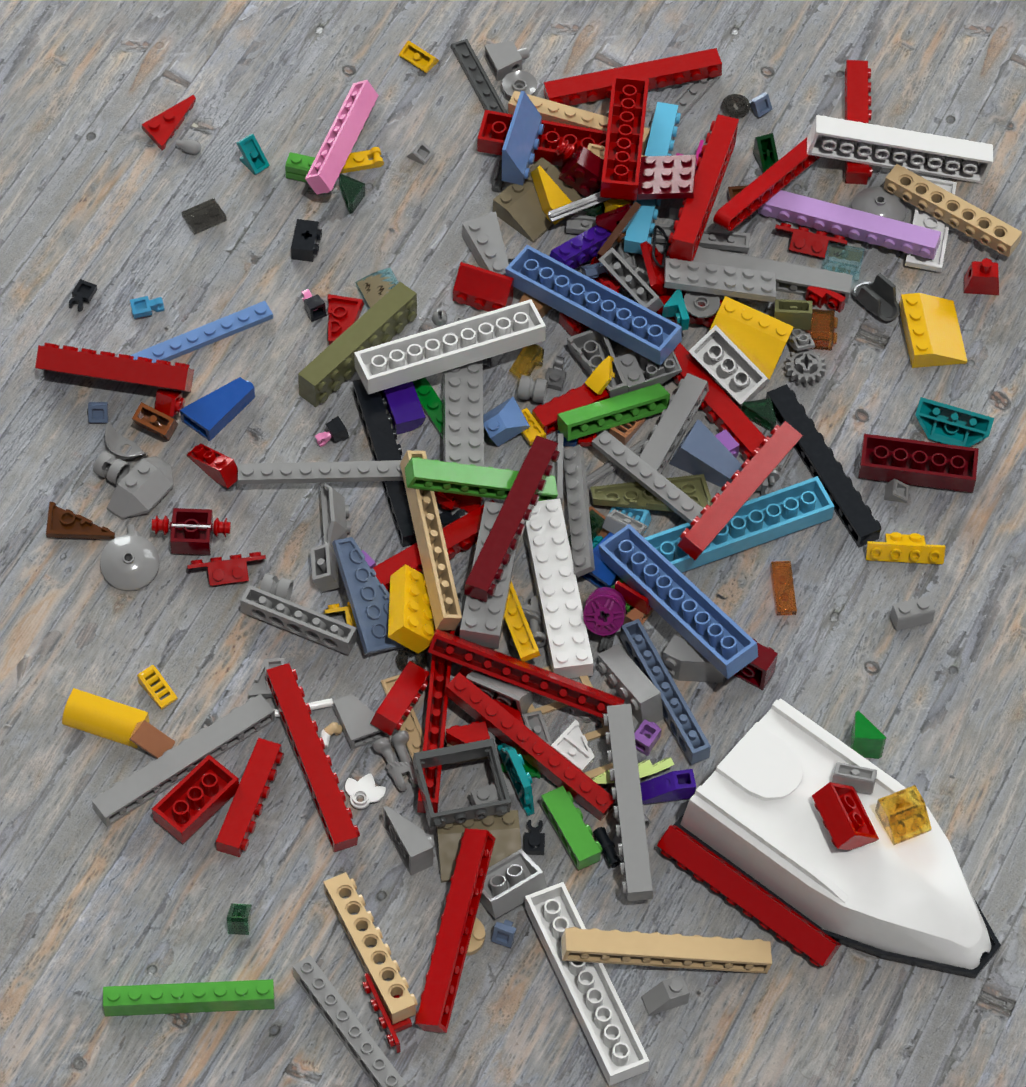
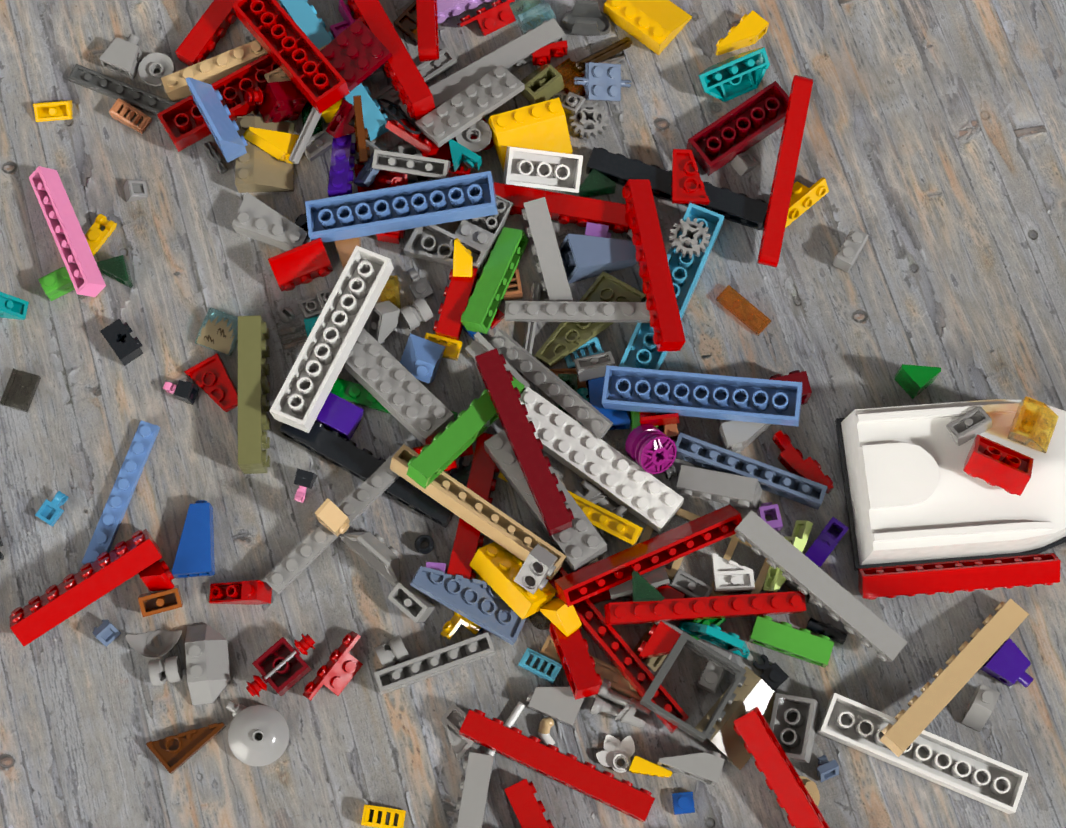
camera: 40 degrees left, 15 degrees up
none -> nougat slope [109,98,152,134]
none -> tan slope [315,498,350,537]
none -> light grey slope [366,300,400,344]
none -> black plate [414,535,434,554]
none -> light grey brick [514,544,557,595]
none -> medium azure slope [518,648,563,684]
none -> yellow slope [540,598,582,637]
none -> dark brown axle [573,37,632,73]
none -> sand blue plate [574,62,631,102]
none -> yellow slope [628,756,672,778]
none -> clear green slope [631,569,665,602]
none -> light grey gear [669,217,710,259]
none -> red wing [672,149,710,205]
none -> blue plate [672,792,695,815]
none -> yellow slope [716,10,769,56]
none -> red beam [757,75,813,268]
none -> red slope [772,430,834,494]
none -> dark purple torso [981,638,1034,688]

